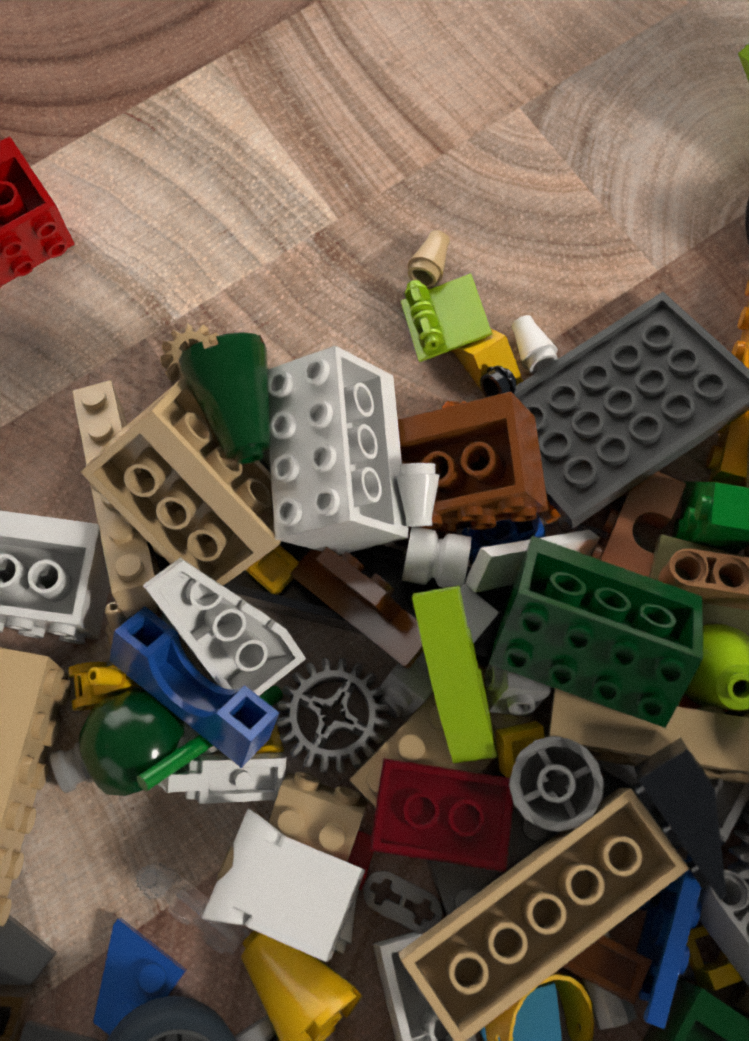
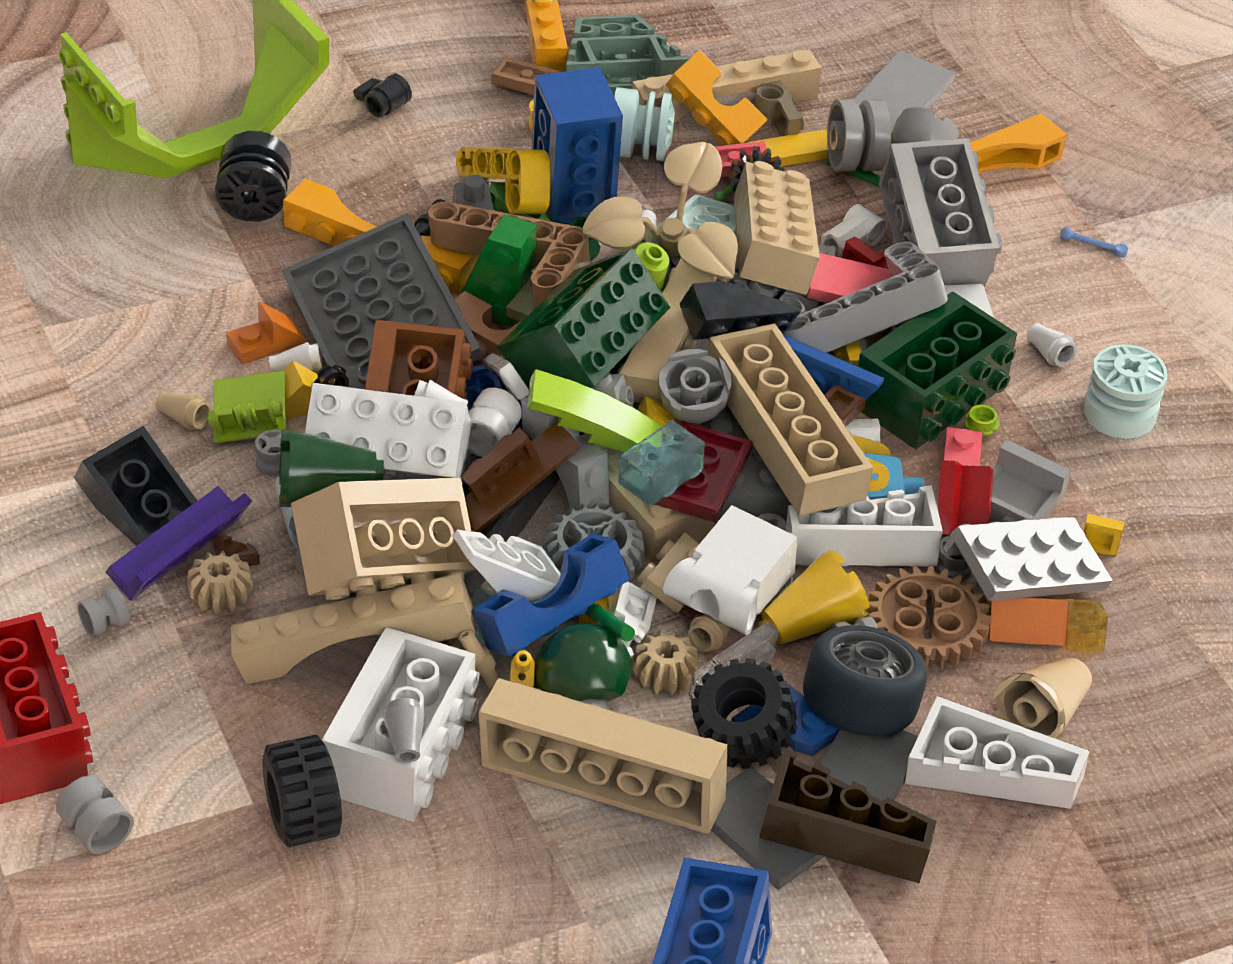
camera: 80 degrees left, 30 degrees down
none -> black slope [74,426,197,546]
none -> light grey wheel [77,587,130,637]
none -> dark purple fence [105,486,252,601]
none -> orange slope [226,302,306,364]
none -> light grey wheel [255,430,282,476]
none -> clear light blue brick [618,420,705,506]
none -> tan gear [633,630,699,696]
none -> black tyre [691,658,797,769]

